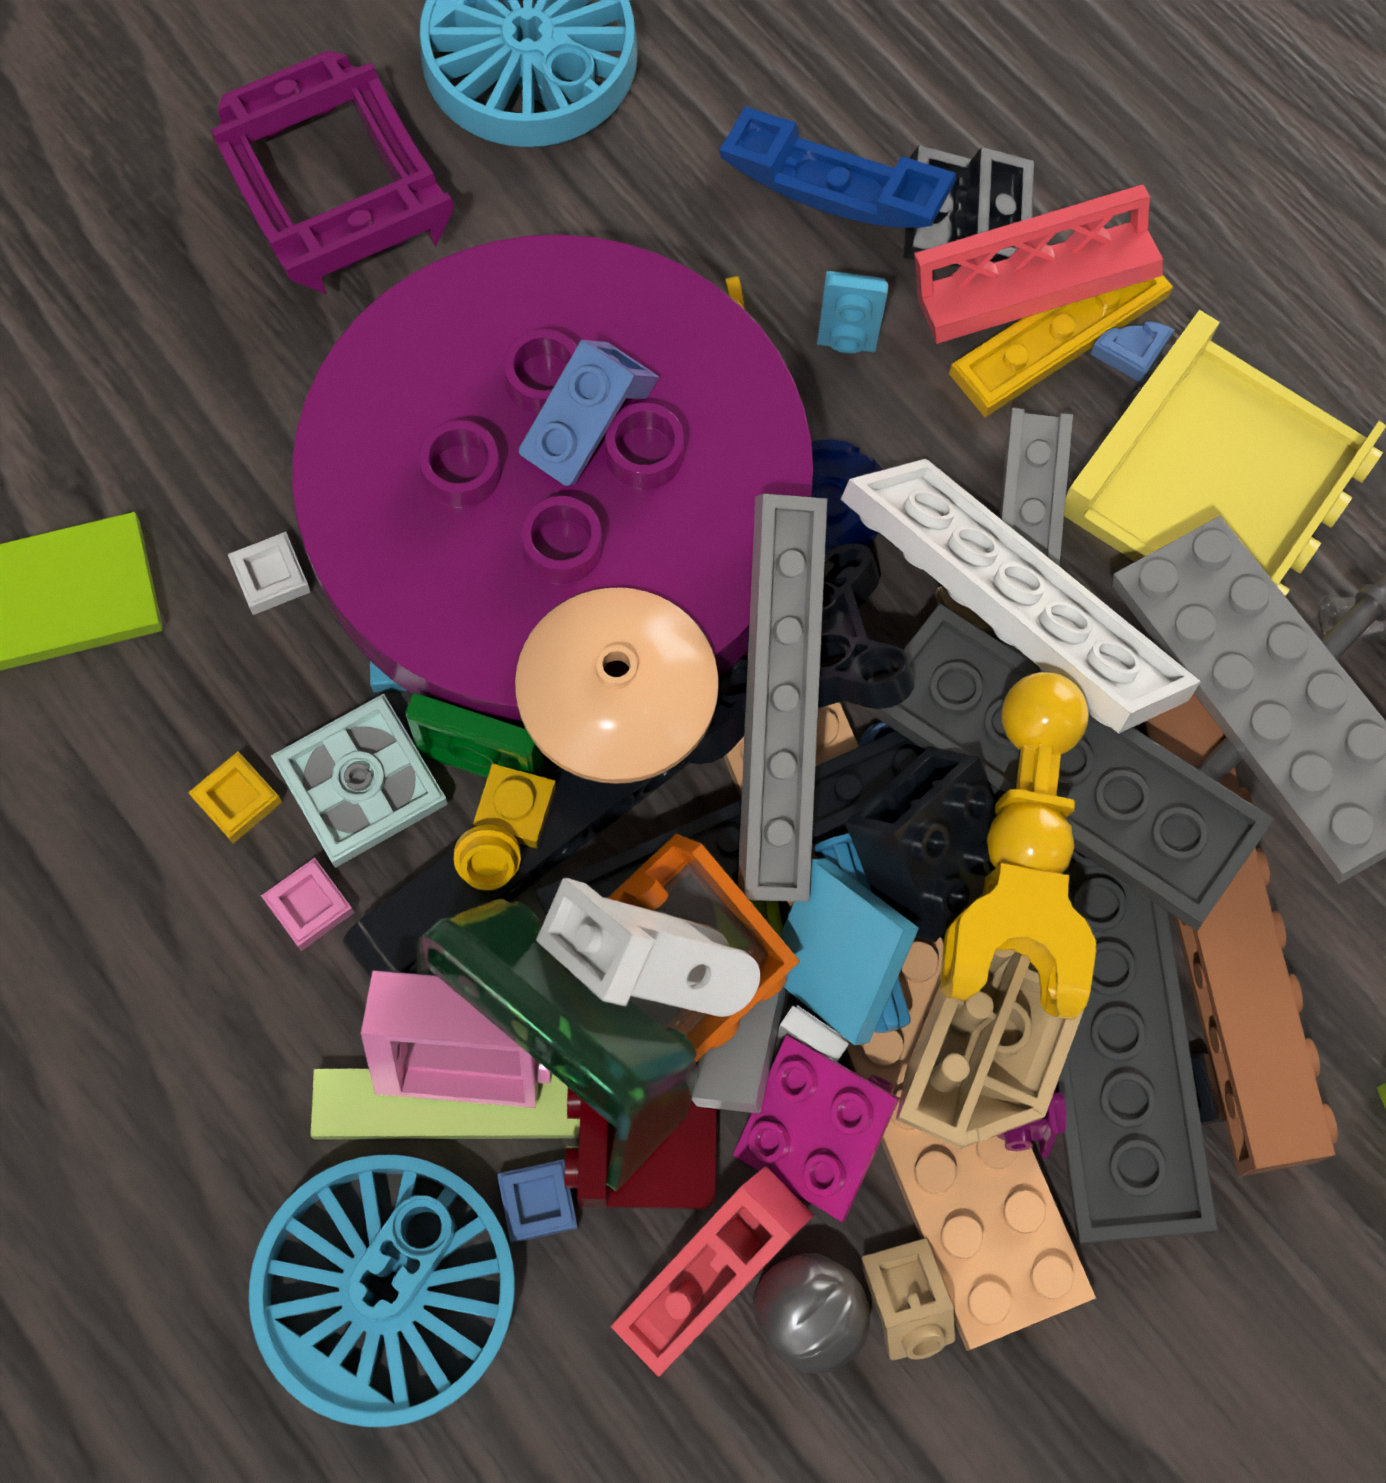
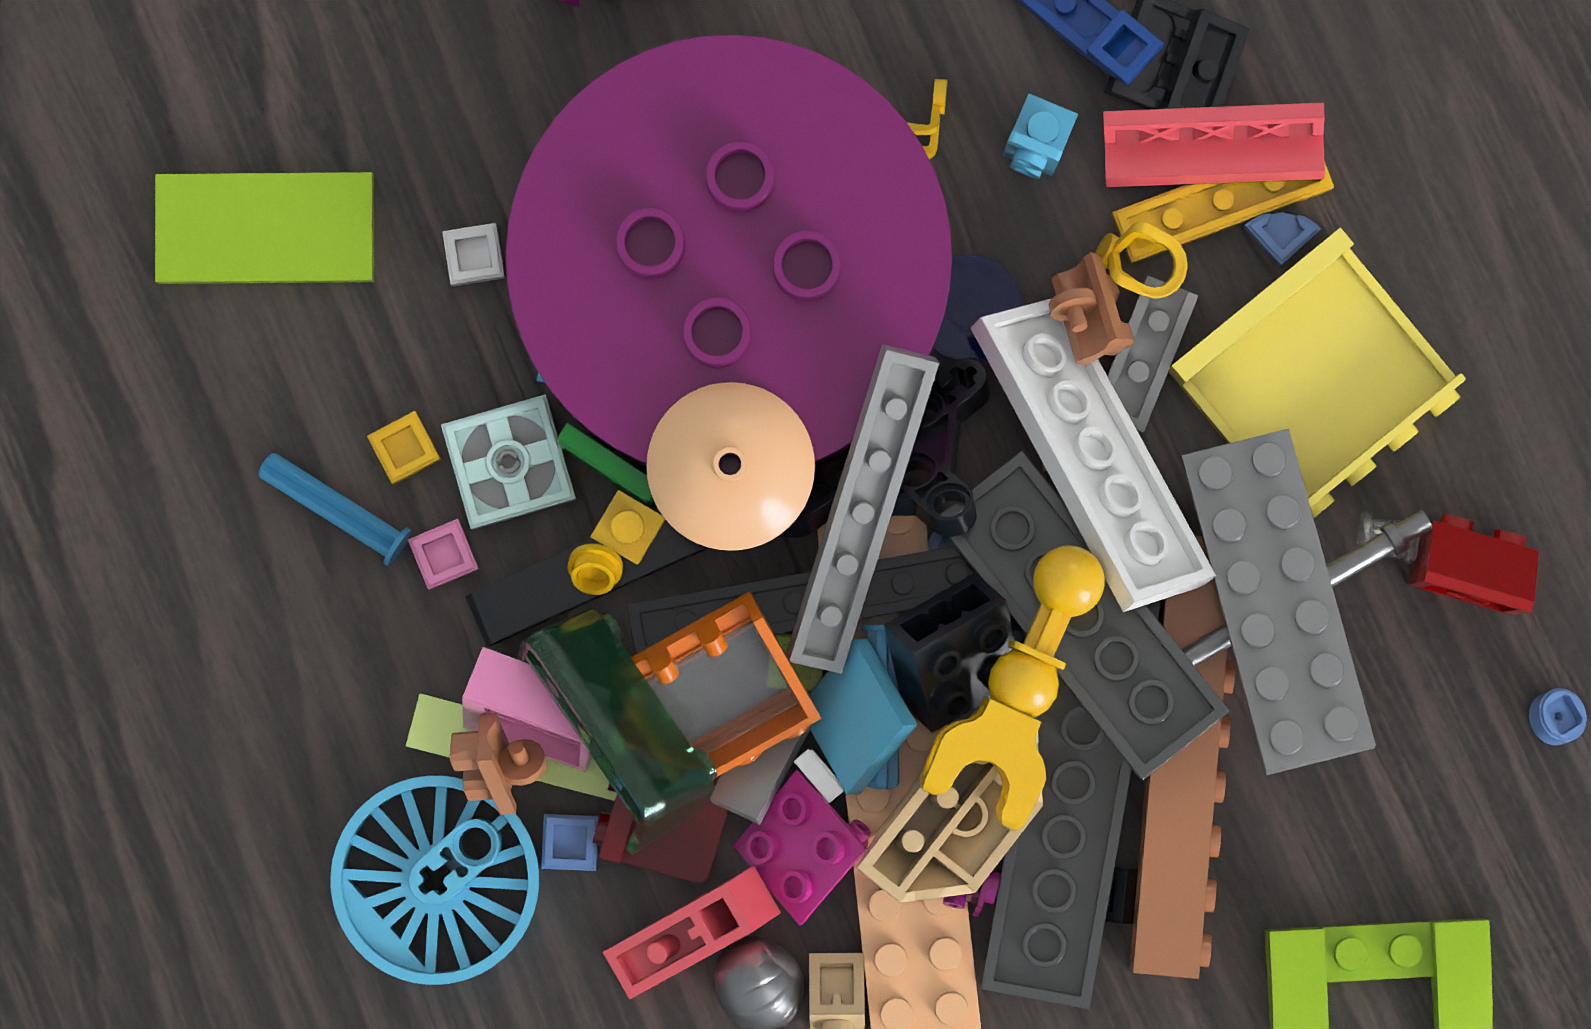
camera: 20 degrees right, 15 degrees up
medium blue bracket [519,340,659,486] -> none
white piece [536,877,760,1016] -> none
none -> dark azure axle [258,453,412,567]
none -> nougat hips [449,713,547,815]
none -> nougat hips [1048,252,1134,366]
none -> yellow piece [1095,221,1188,299]

